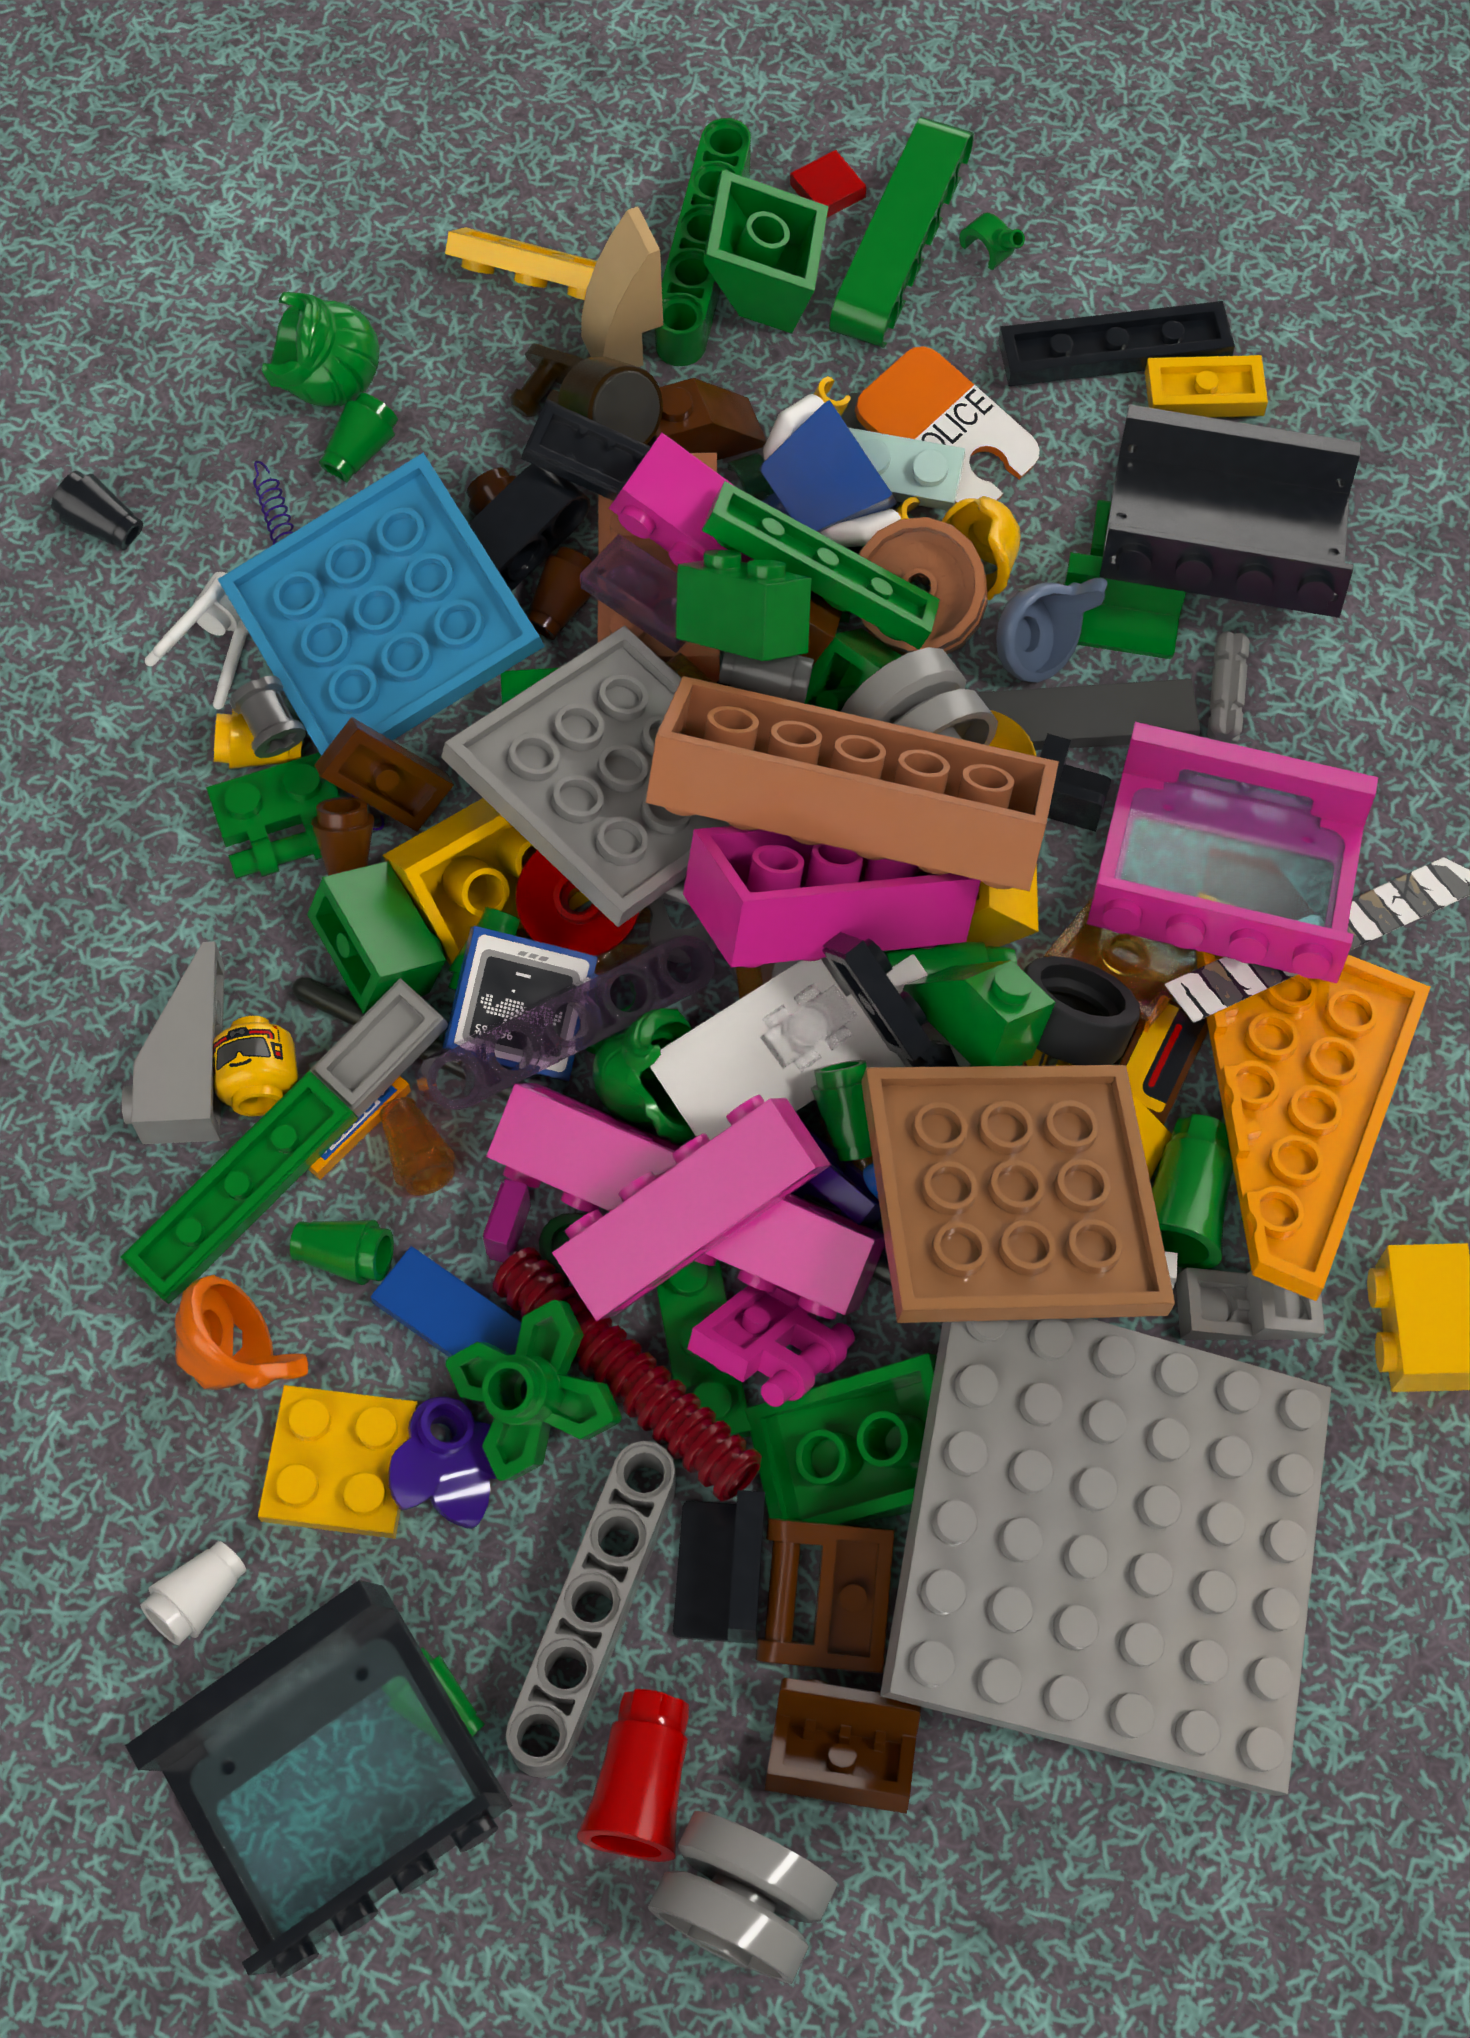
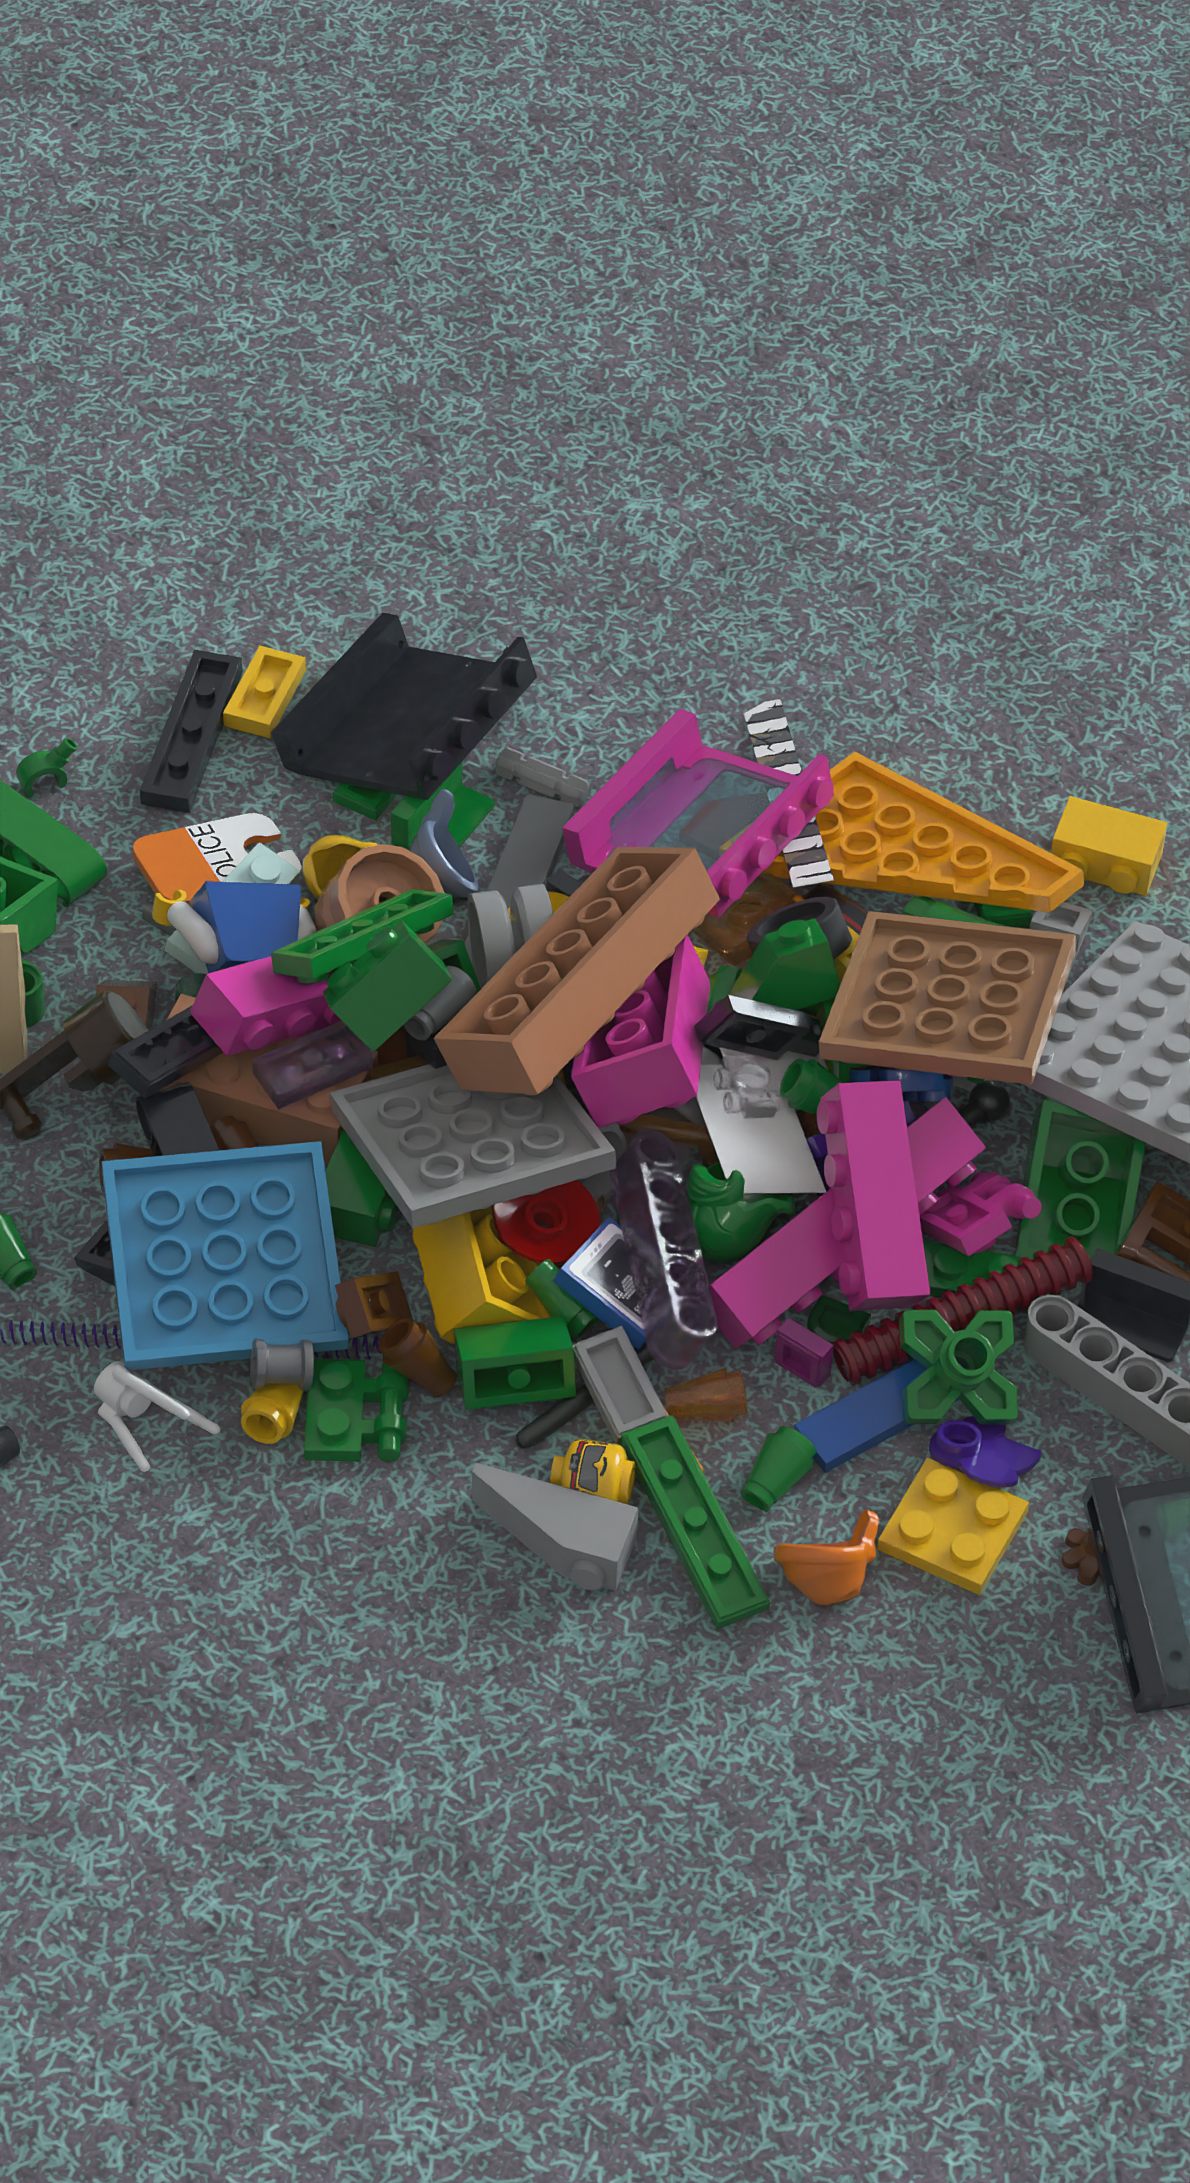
camera: 70 degrees left, 15 degrees down
white cone [140,1541,246,1645] -> none

